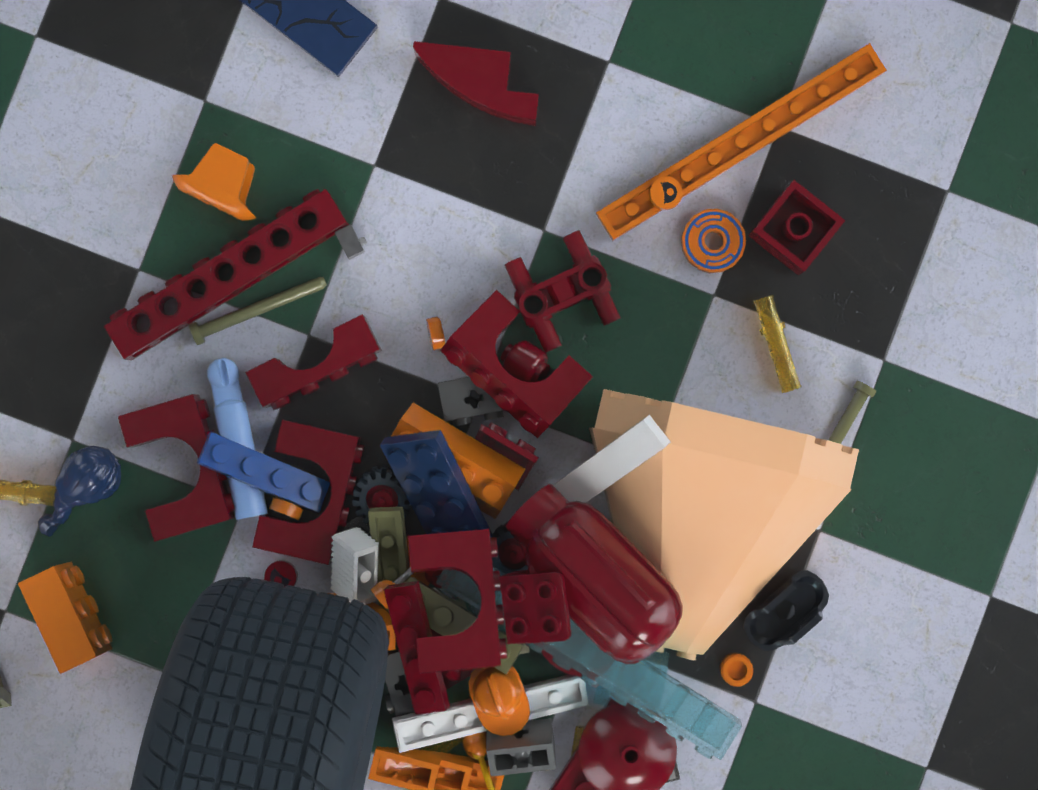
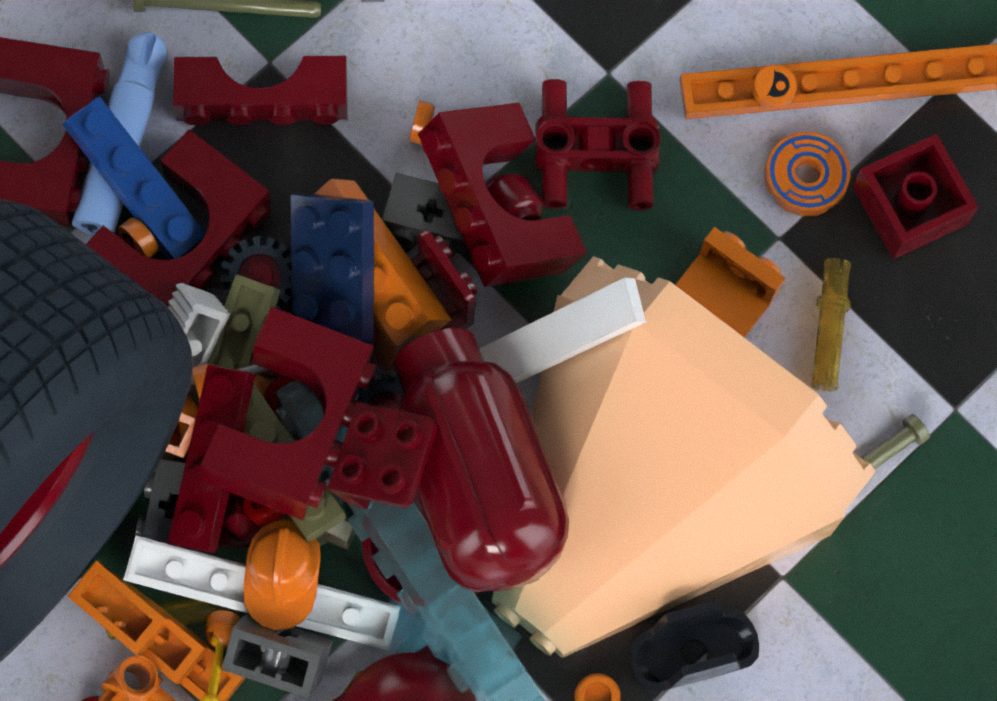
camera: 25 degrees right, 15 degrees down
none -> orange bracket [676,227,786,338]

